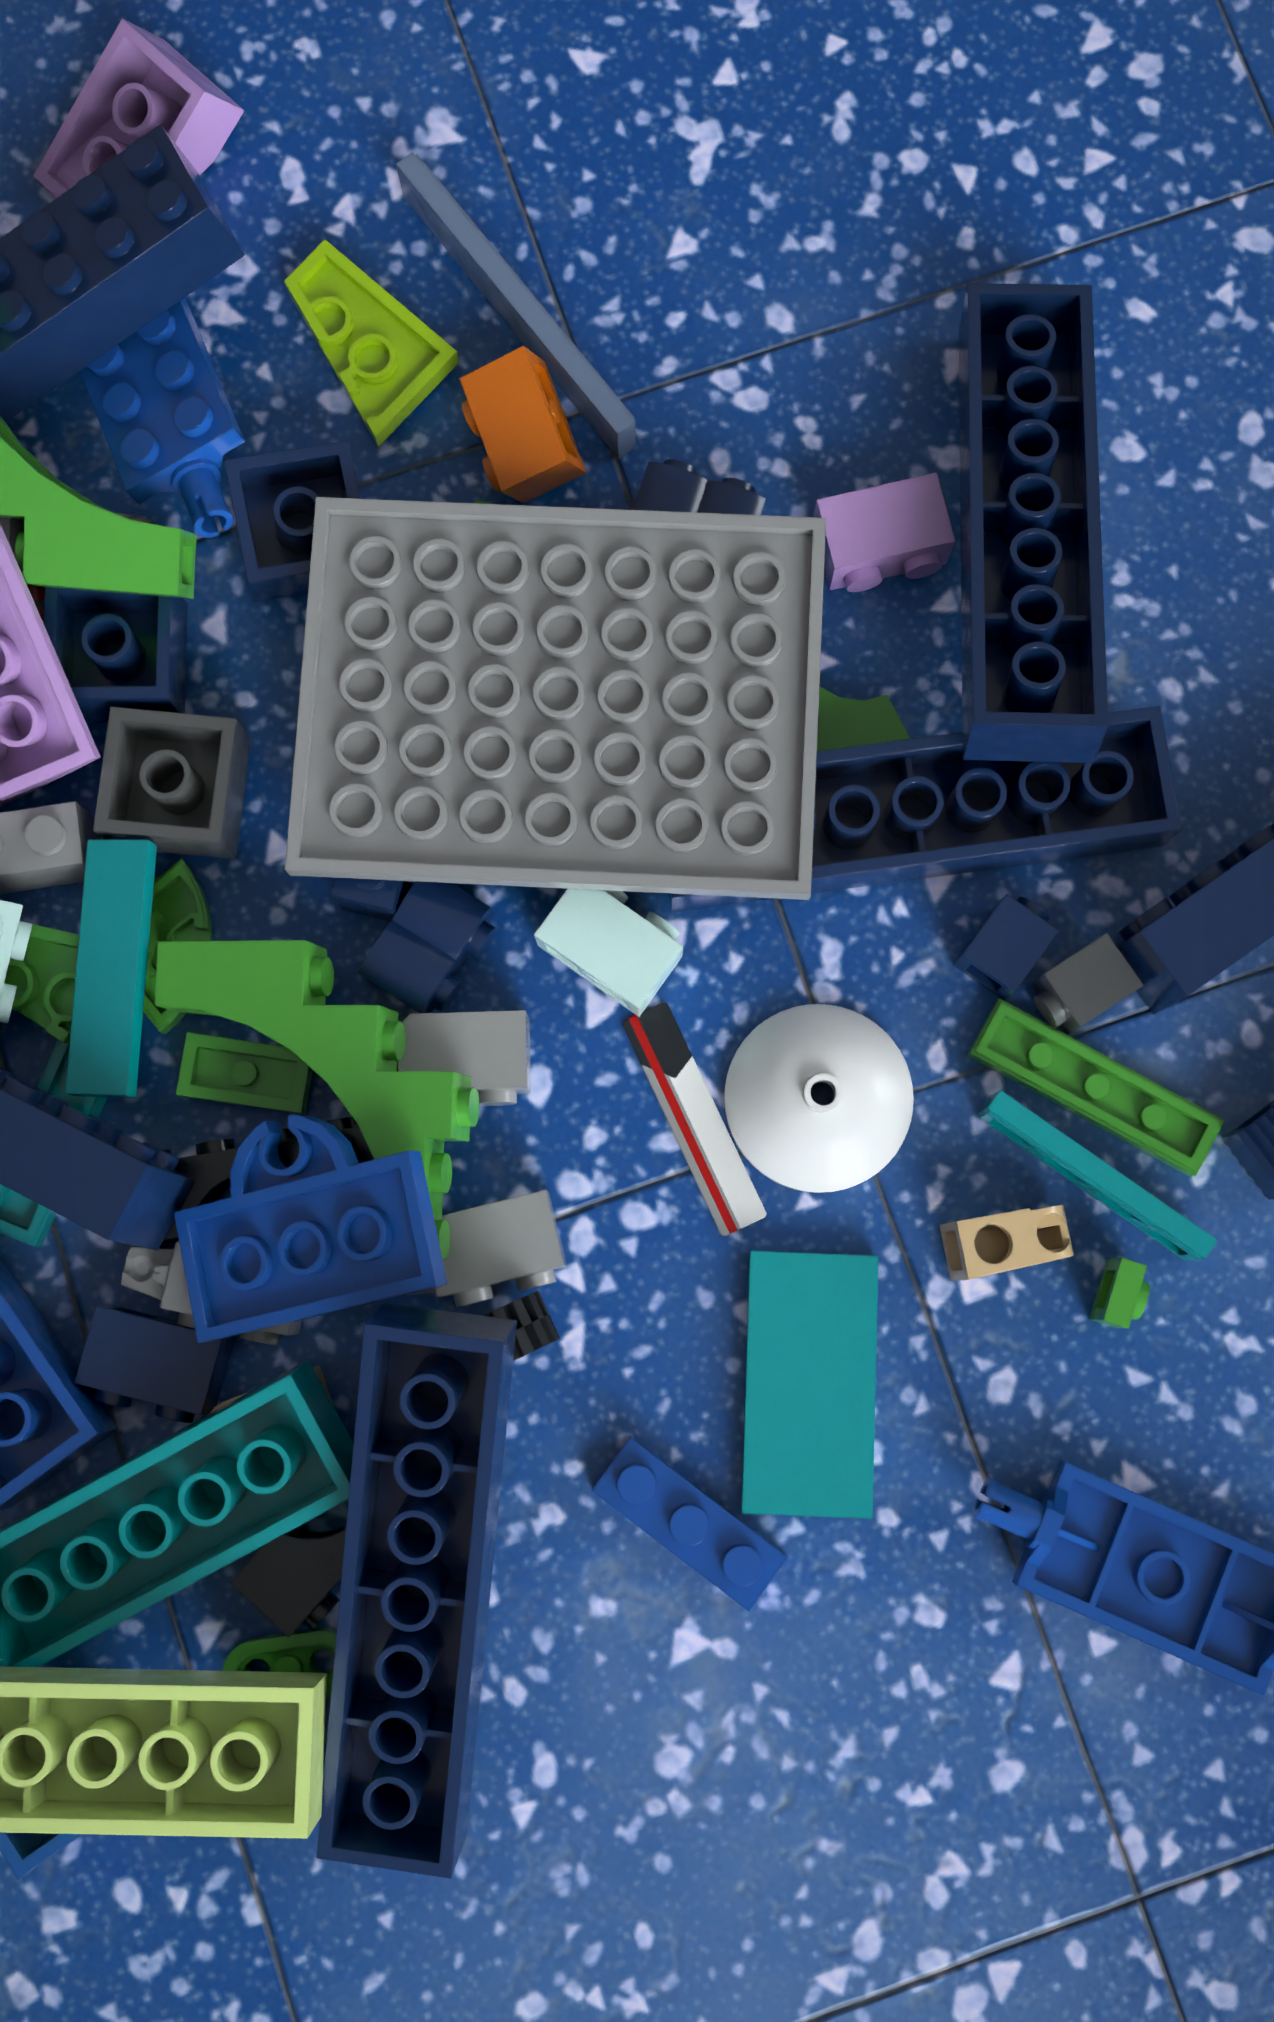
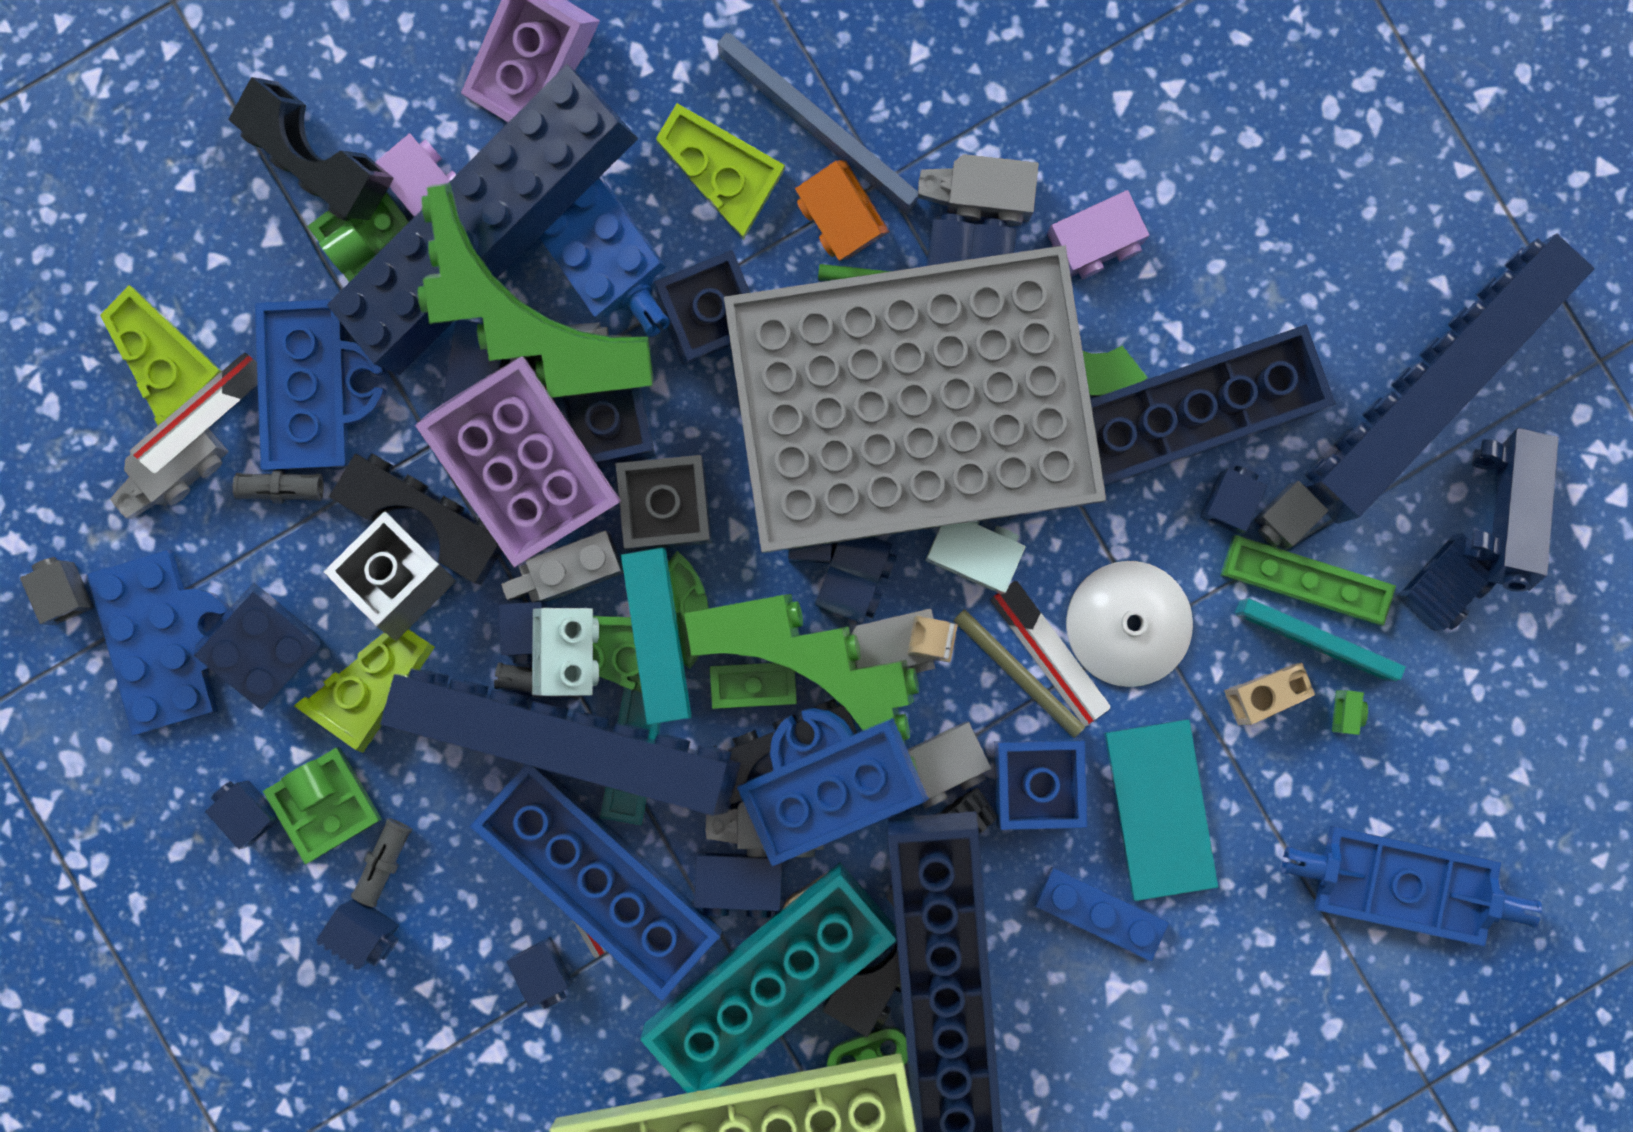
camera: 15 degrees left, 5 degrees up
dark blue brick [959,283,1108,763] -> none
none -> tan leg [907,616,958,663]
none -> light grey hinge [918,154,1039,226]
none -> olive bar [953,609,1085,738]
none -> blue brick [994,739,1087,830]

